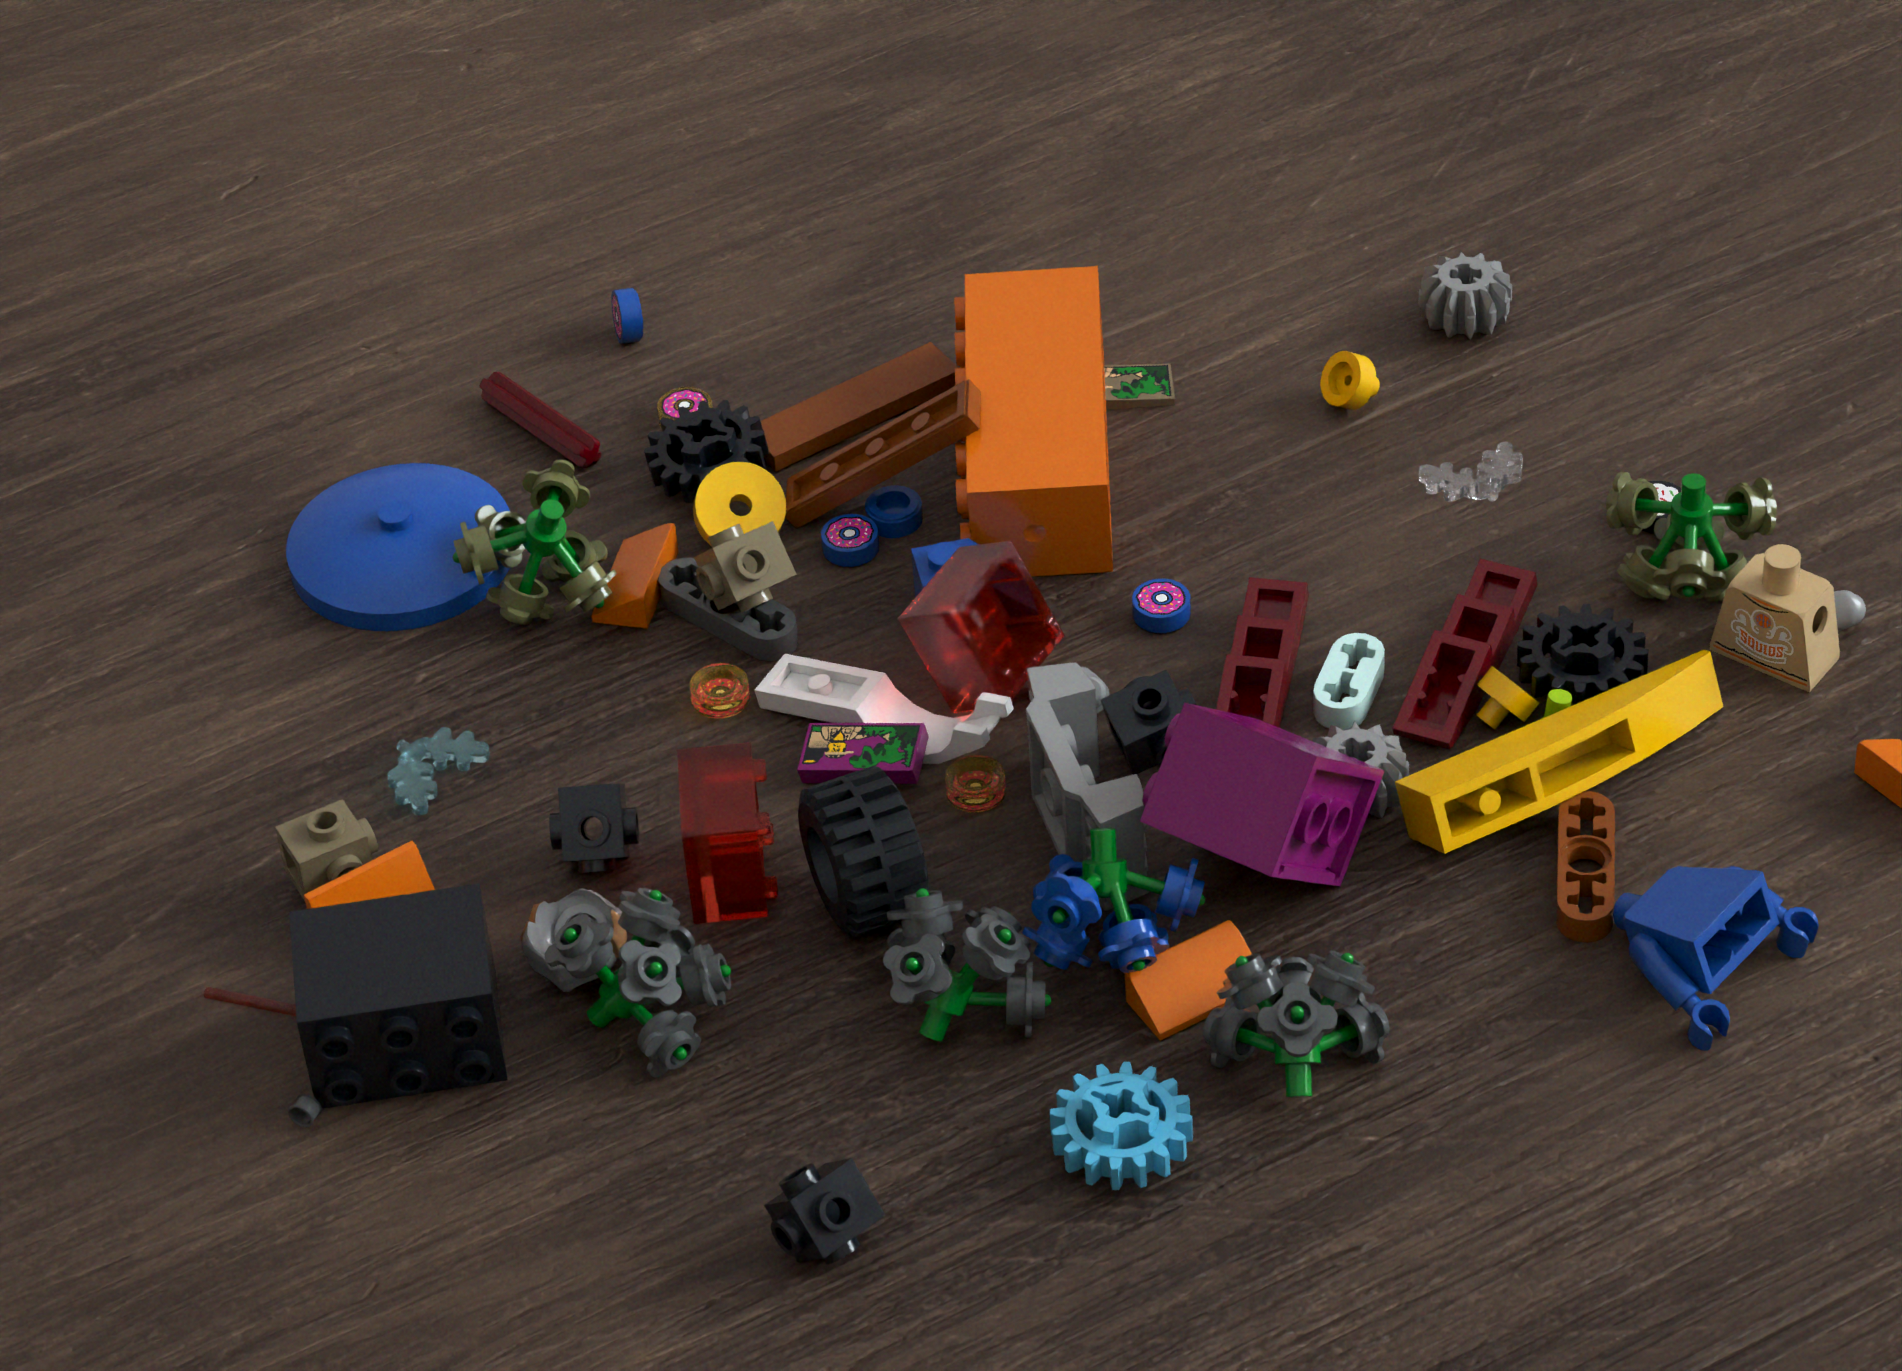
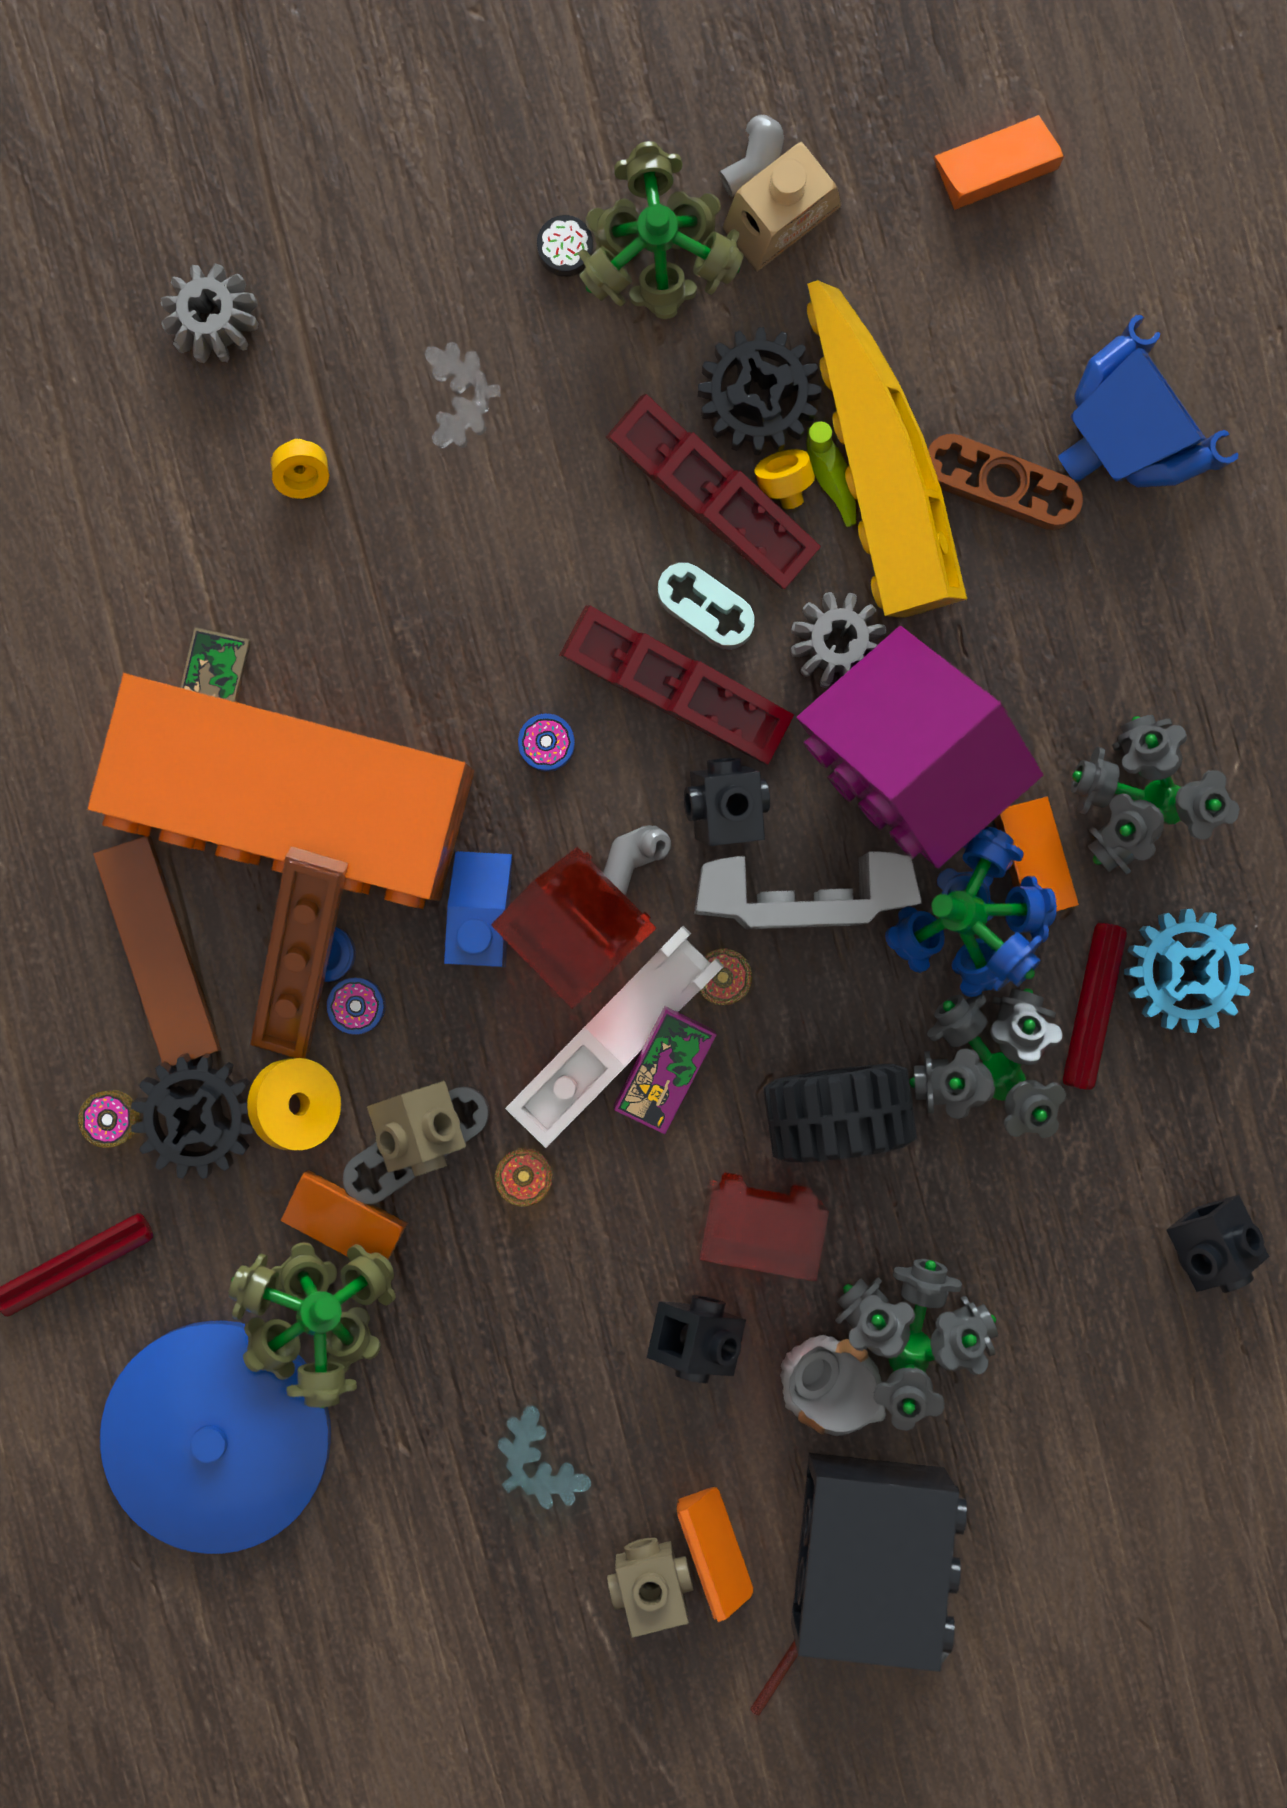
camera: 75 degrees left, 45 degrees up
none -> dark red axle [1063,923,1127,1090]

